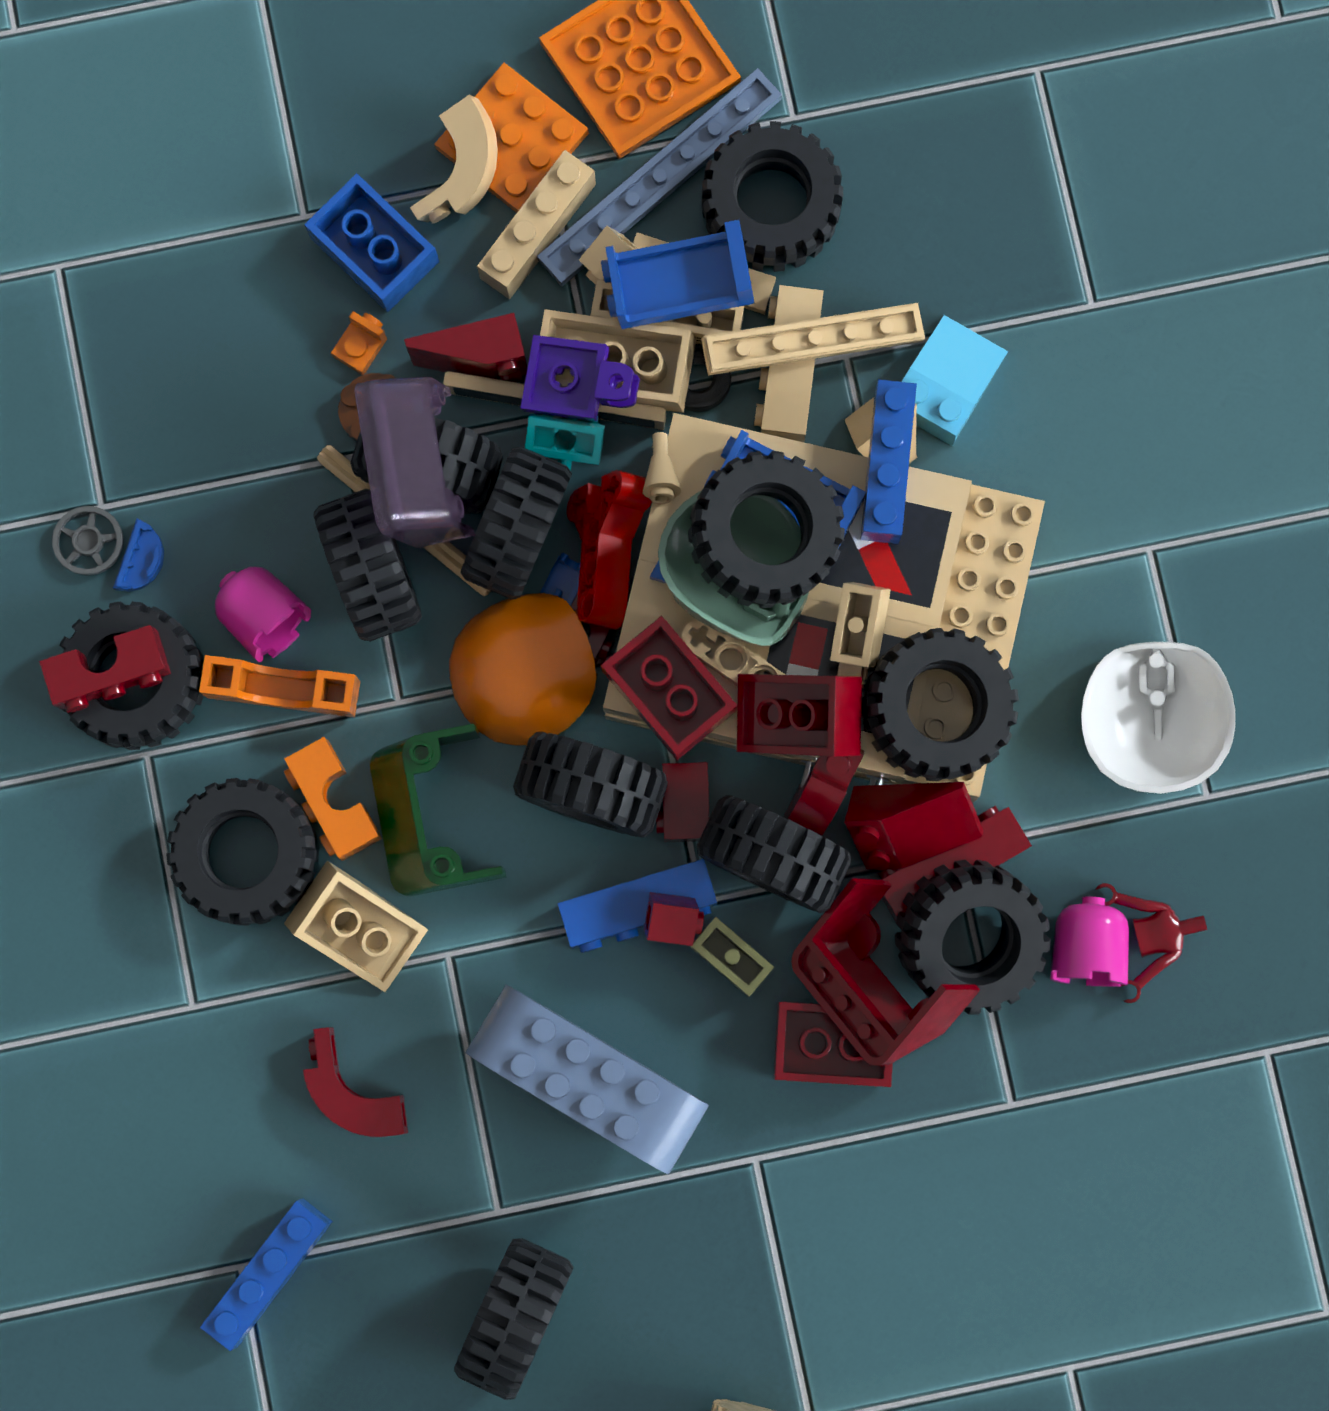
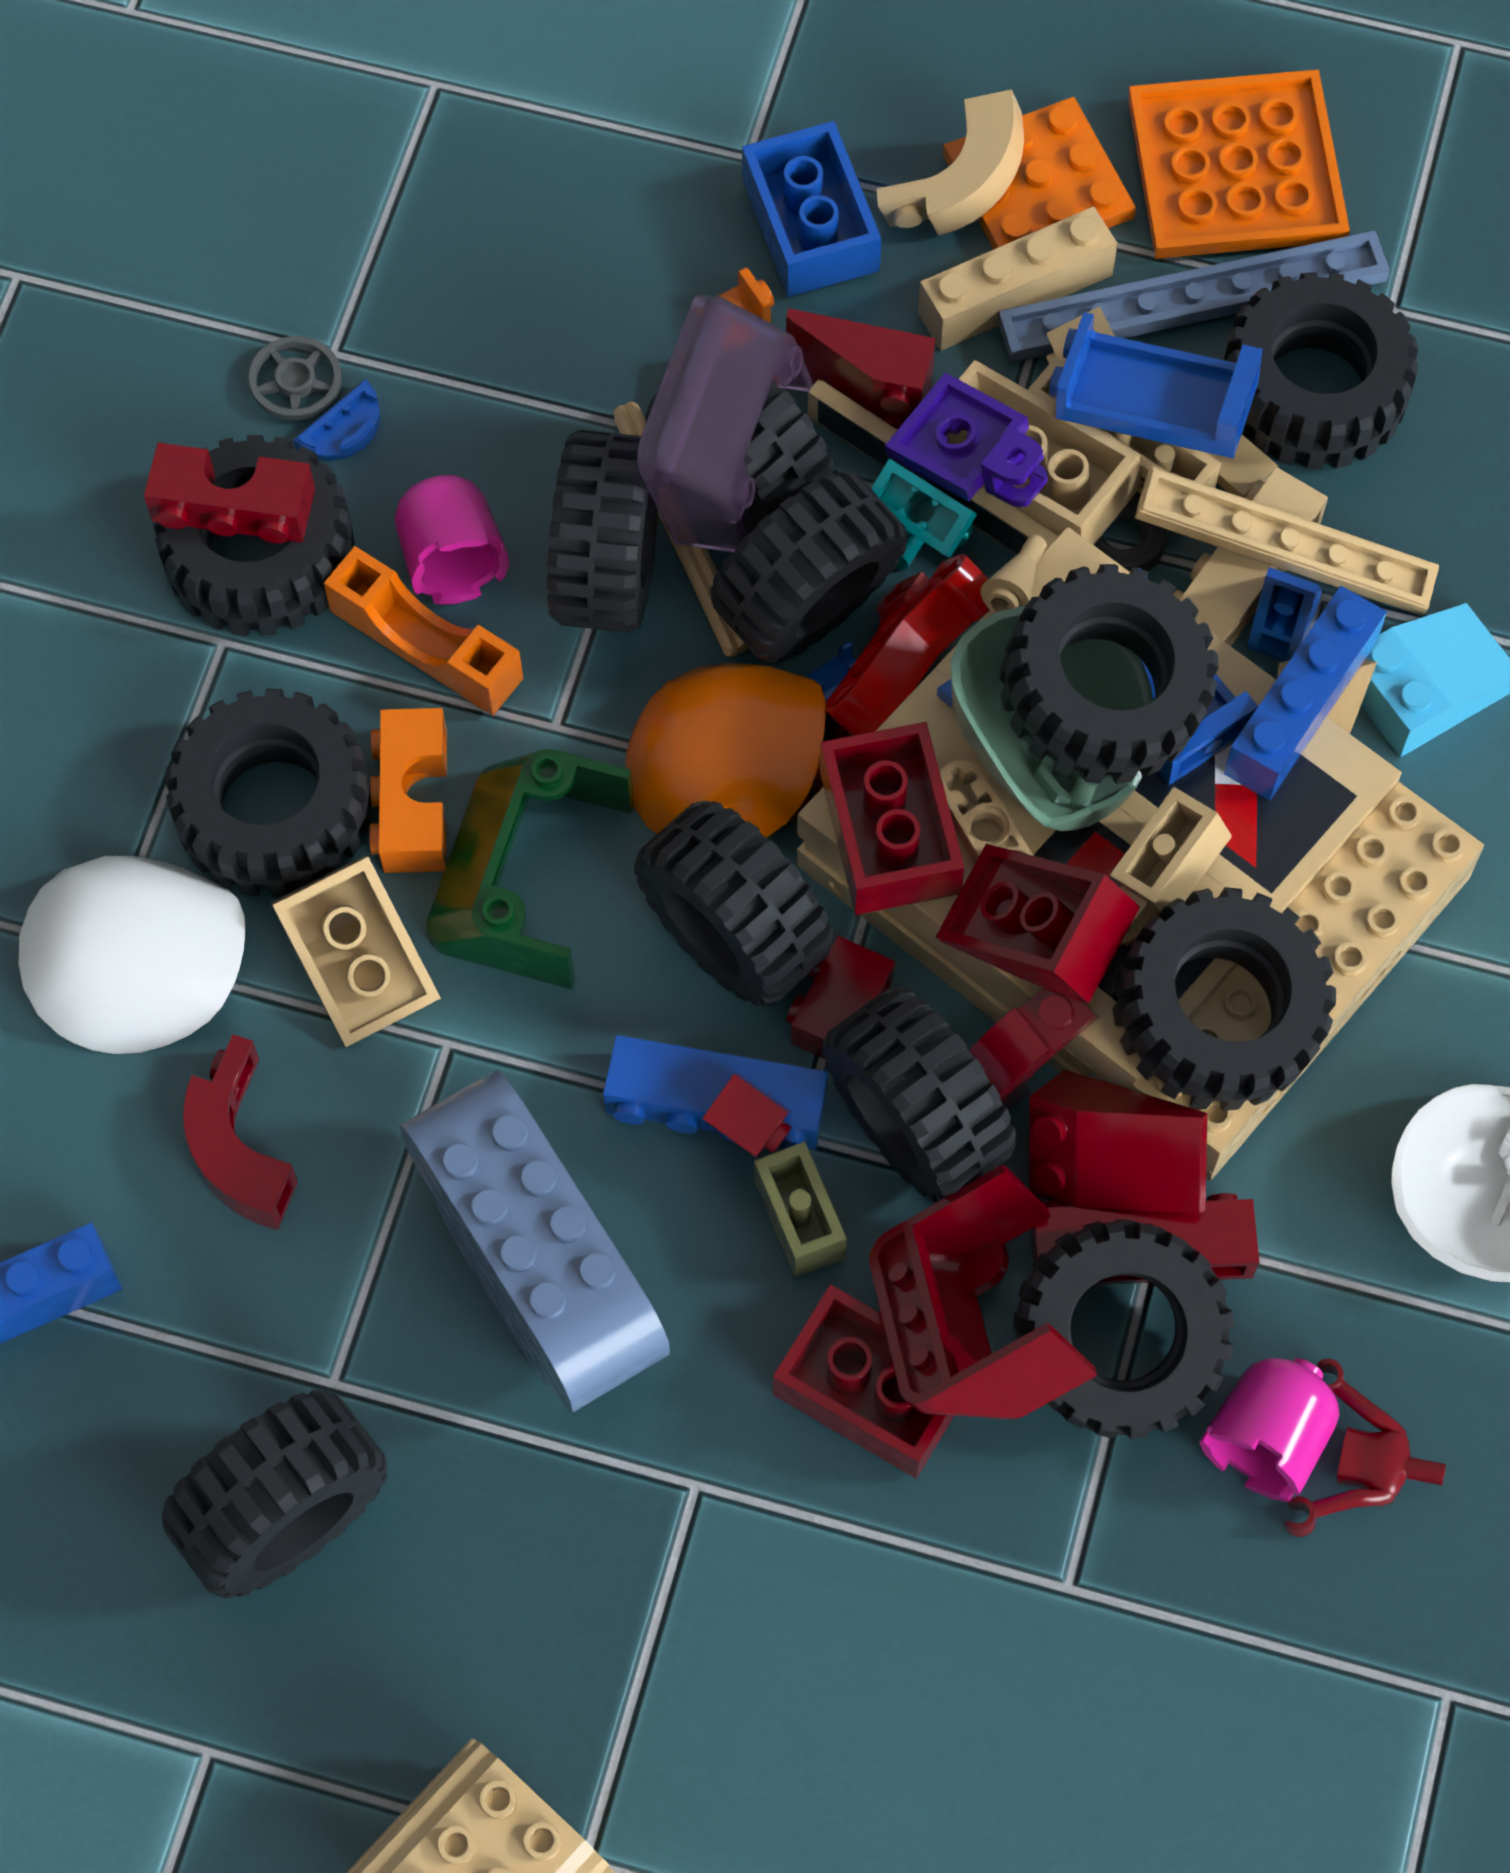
camera: 25 degrees right, 15 degrees down
none -> white piece [18,856,245,1054]
none -> blue slope [1247,567,1322,662]

